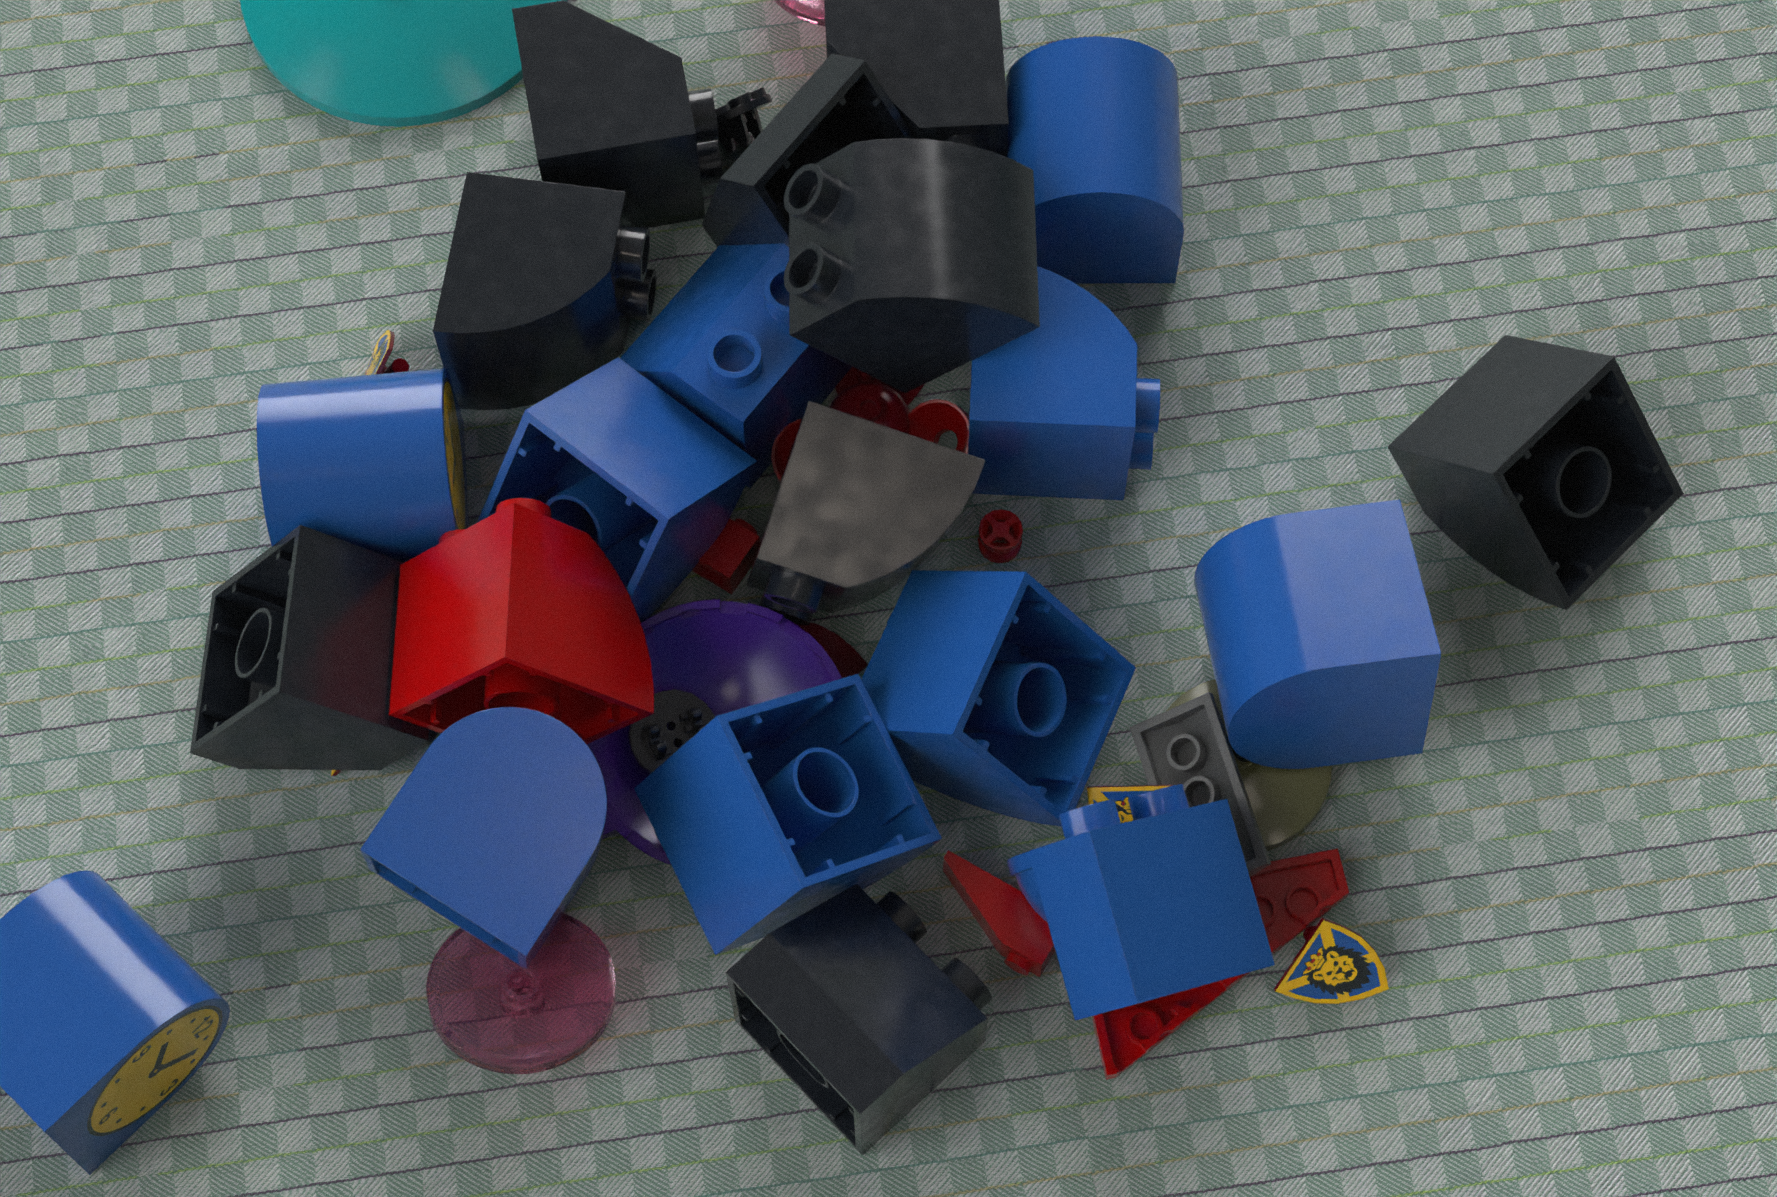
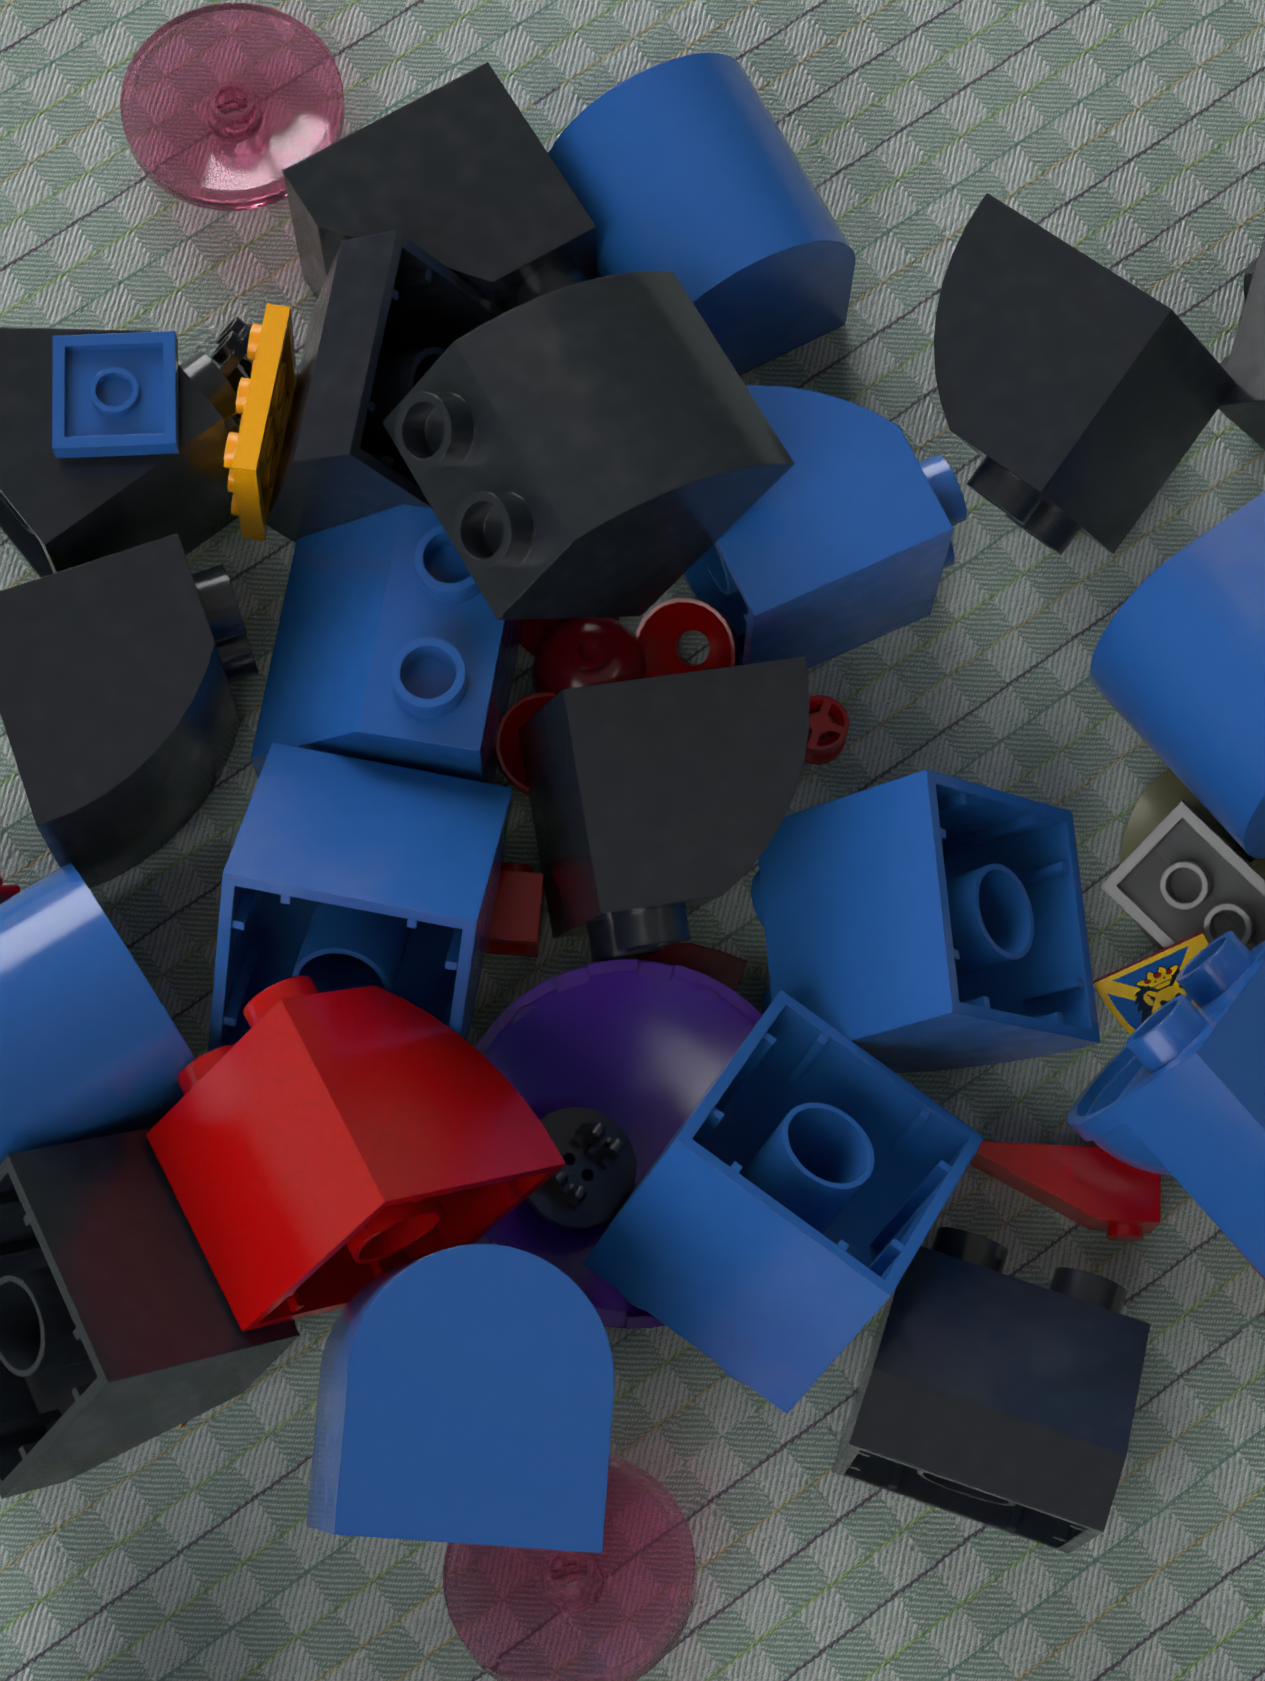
camera: 30 degrees left, 5 degrees up
none -> blue plate [52,331,179,458]
none -> light orange plate [224,303,297,542]
none -> black brick [934,193,1236,556]

